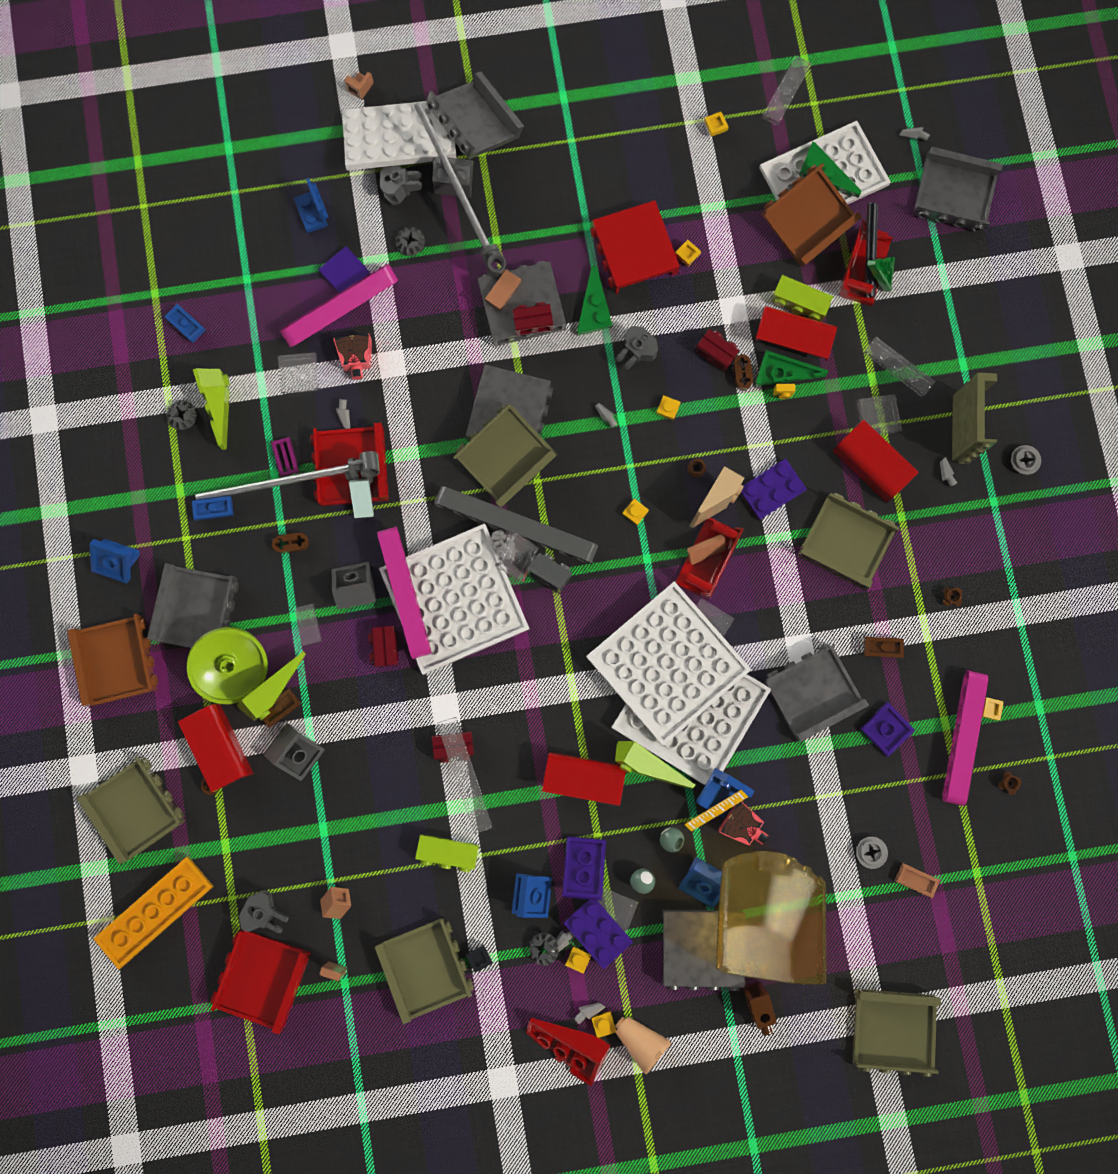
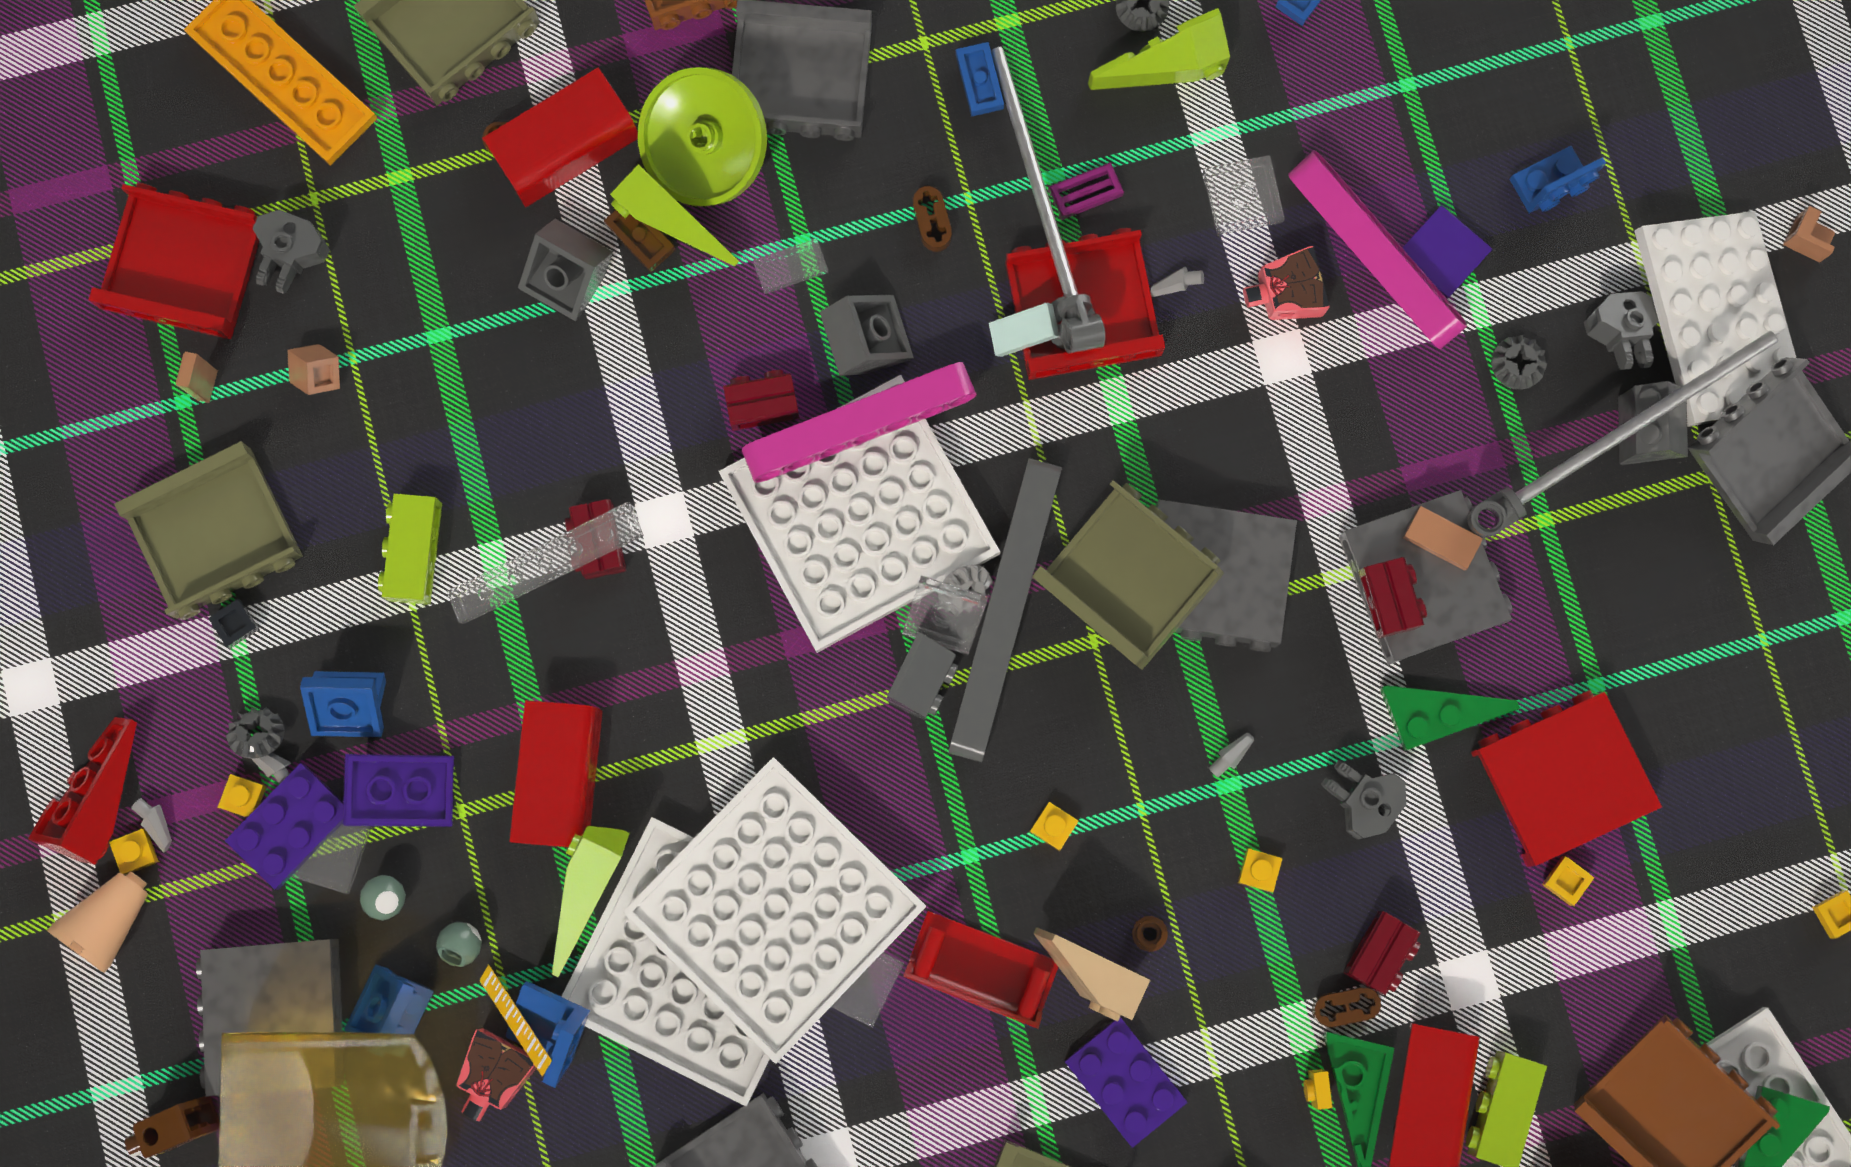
camera: 85 degrees right, 0 degrees up
nougat tile [687,534,726,565] -> none

